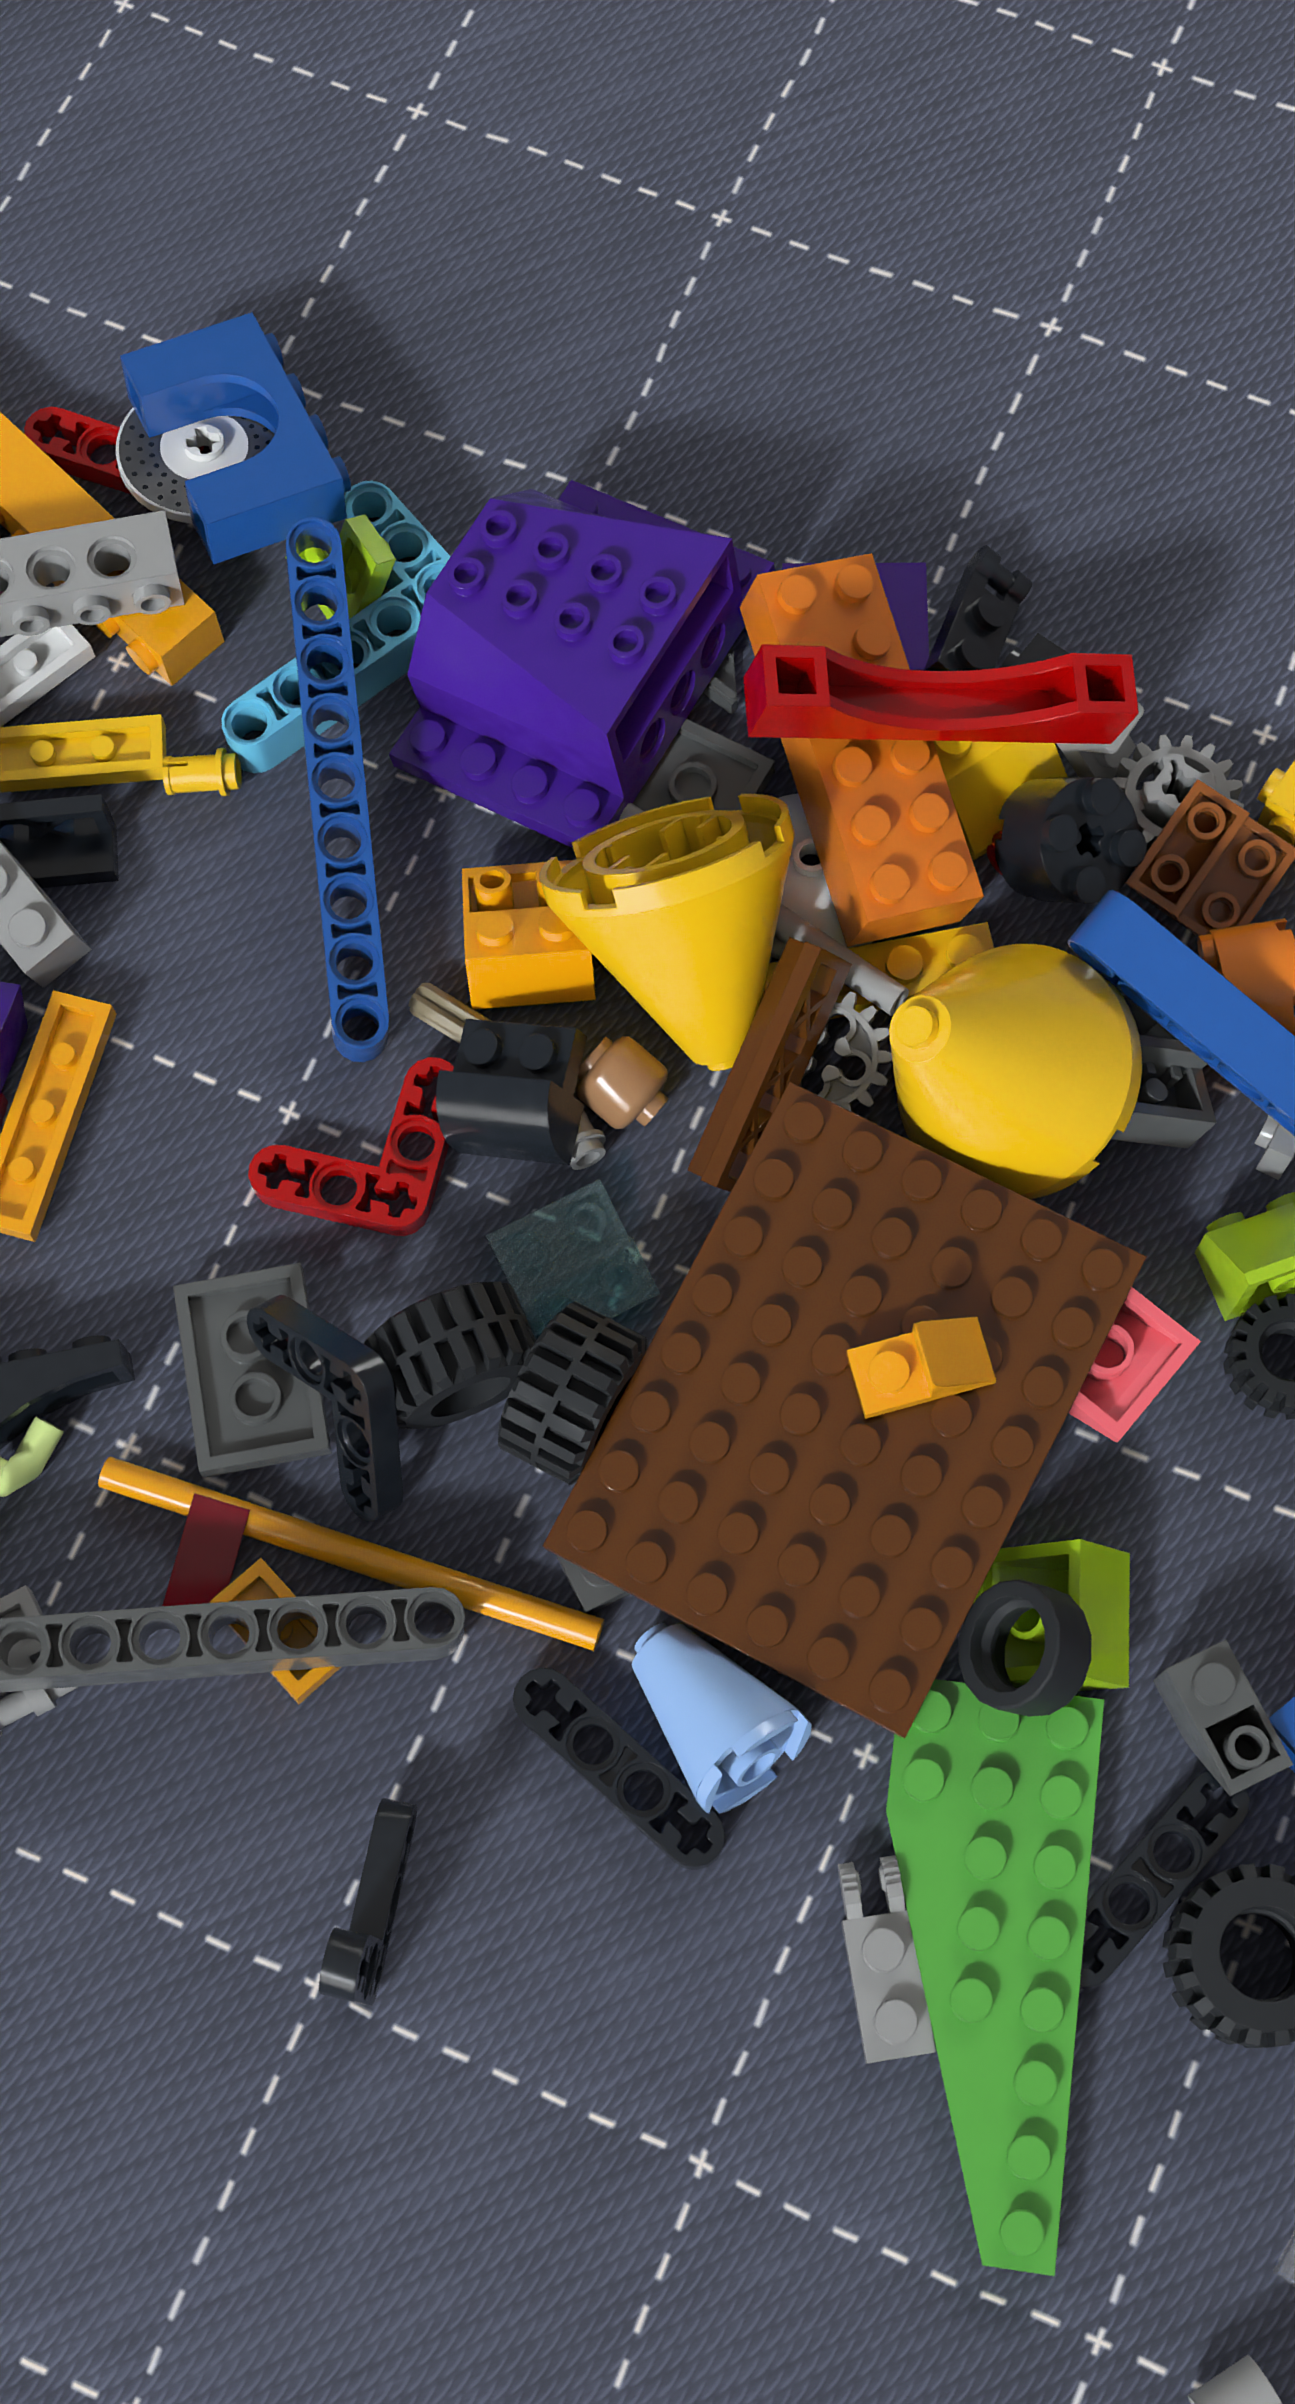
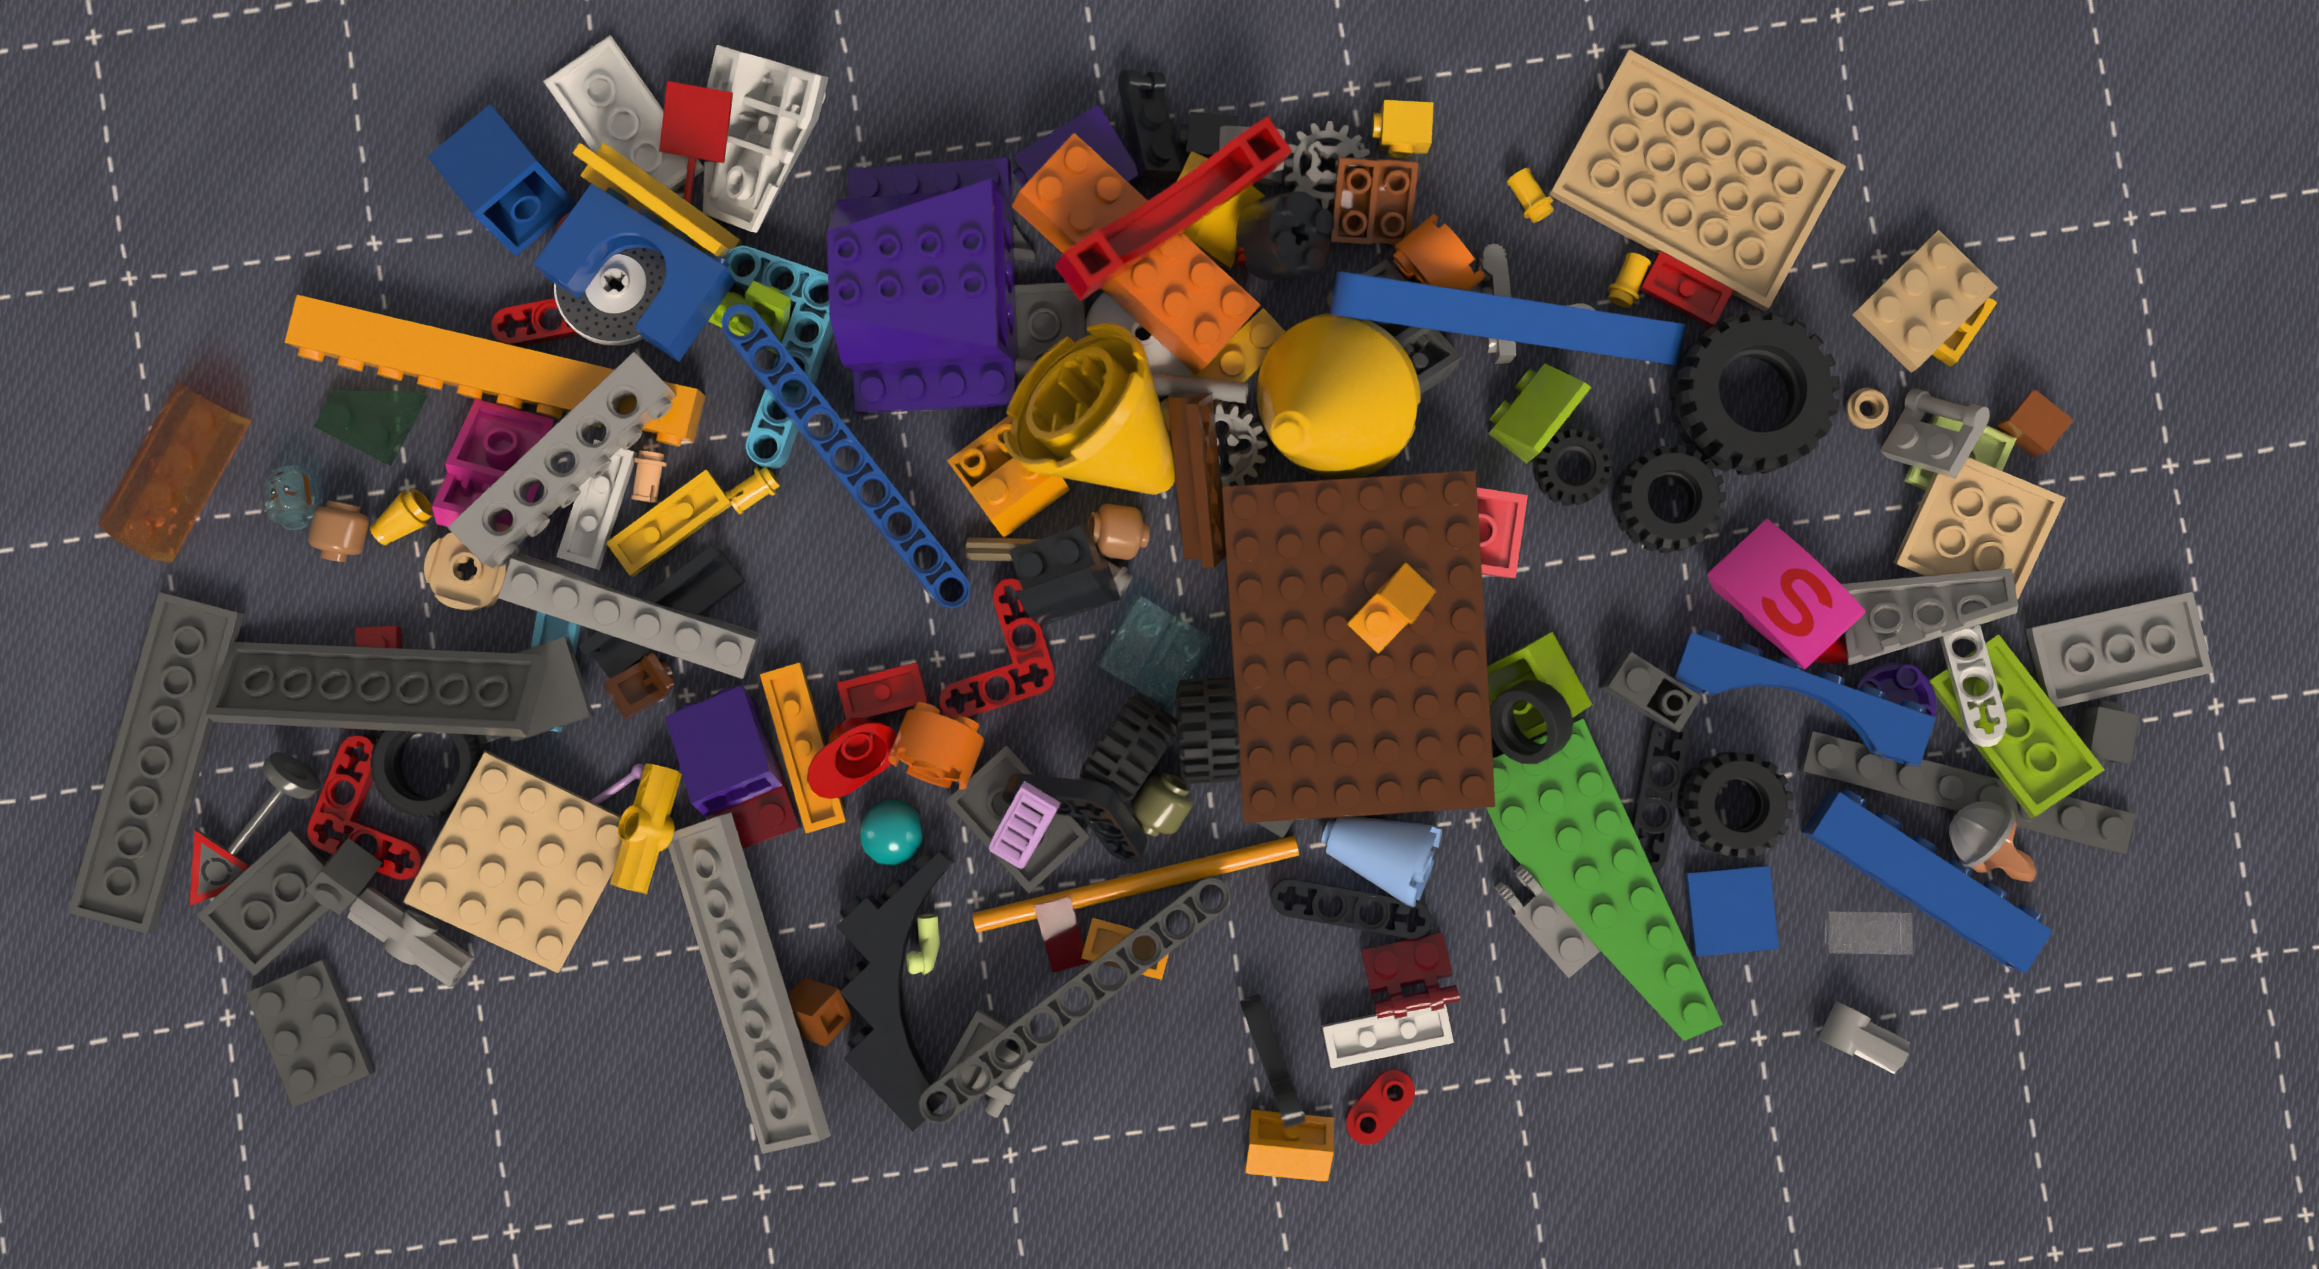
camera: 30 degrees left, 15 degrees up
none -> blue slope [427,104,577,257]
none -> white tile [543,35,704,192]
none -> yellow fence [573,142,742,259]
none -> light nougat pin [631,450,667,503]
none -> red piece [659,81,733,204]
none -> white wedge [703,45,829,233]
none -> red piece [807,717,897,799]
none -> red plate [837,662,929,720]
none -> teal hair [860,798,923,866]
none -> orange brick [888,702,984,790]
none -> lavender slope [988,781,1061,869]
none -> olive head [1131,772,1193,837]
none -> light orange panel [1245,1110,1334,1181]
none -> white plate [1321,1004,1454,1068]
none -> red plate [1345,1069,1415,1145]
none -> dark red plate [1361,933,1460,1019]
none -> blue tile [1684,865,1779,957]

